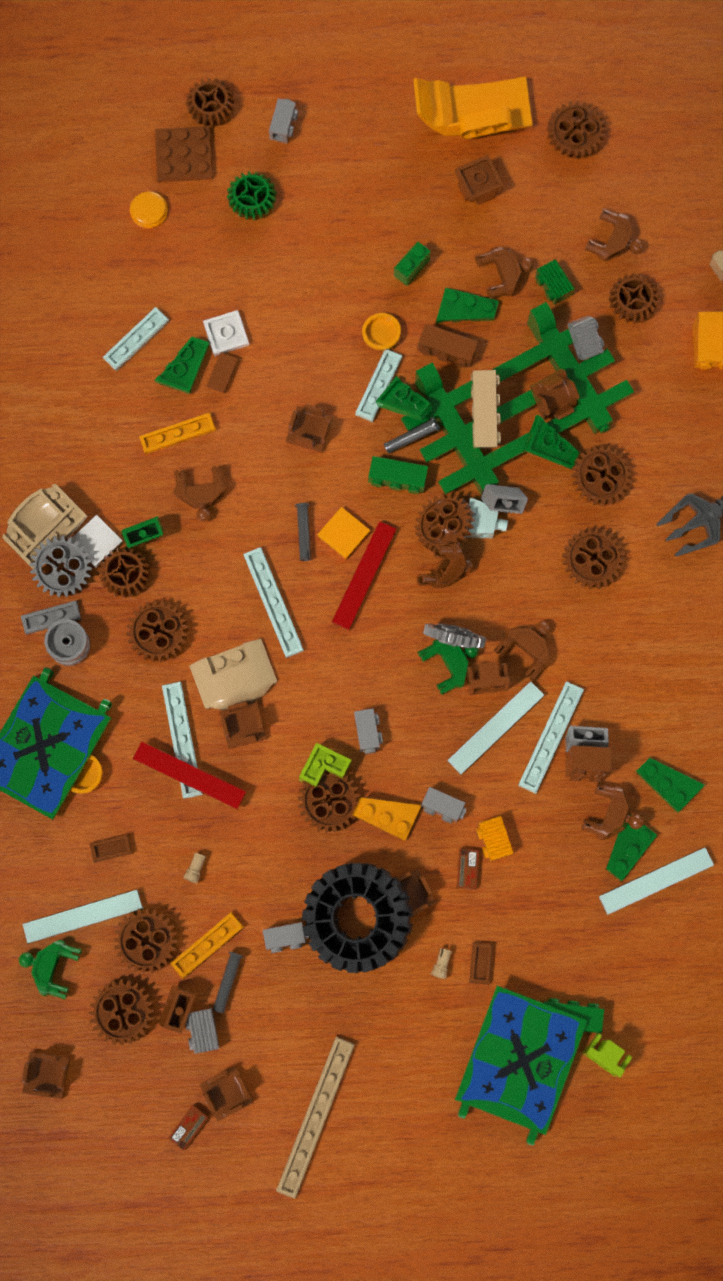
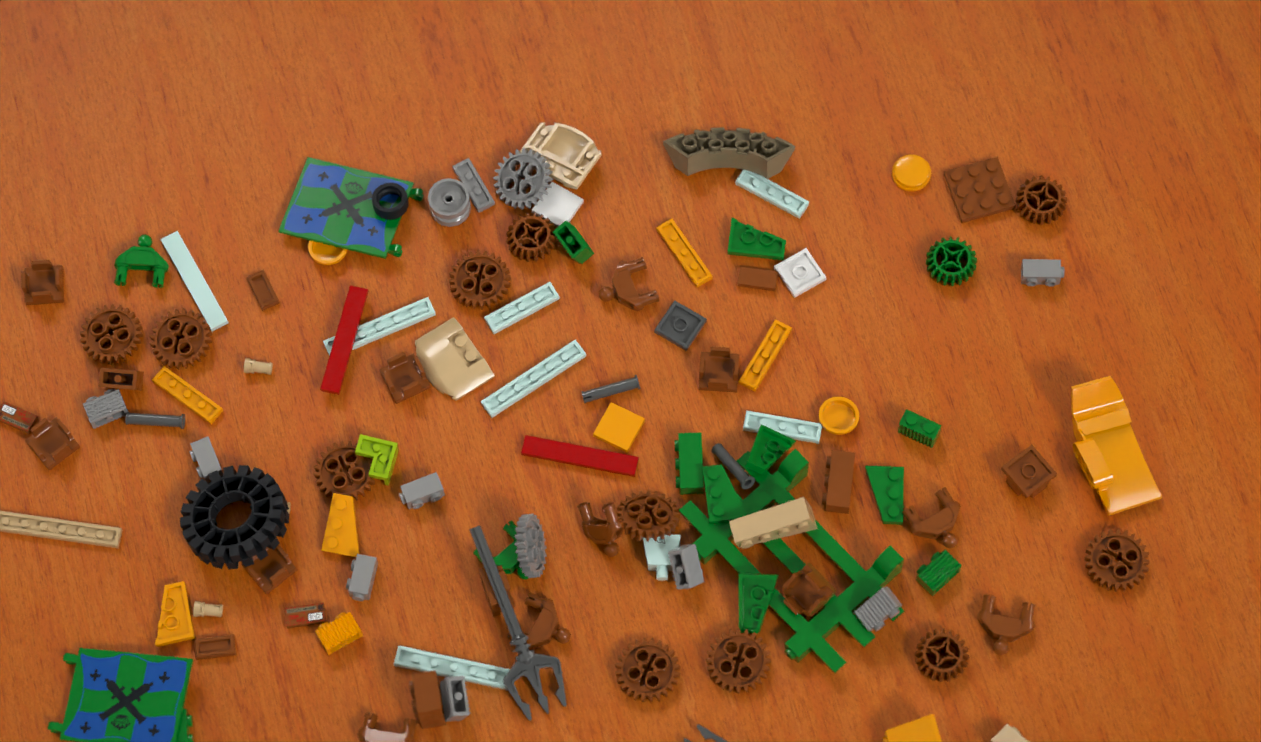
camera: 80 degrees right, 10 degrees down
light aqua tile [448,682,544,775] -> none
none -> light orange wing [155,581,195,647]
none -> black tyre [372,183,408,220]
none -> dark grey piece [469,525,567,721]
none -> light aqua tile [484,282,560,334]
none -> dark grey tile [654,300,707,351]
none -> dark tan brick [663,127,795,179]
none -> green wing [702,464,747,524]
none -> light orange tile [739,319,792,392]

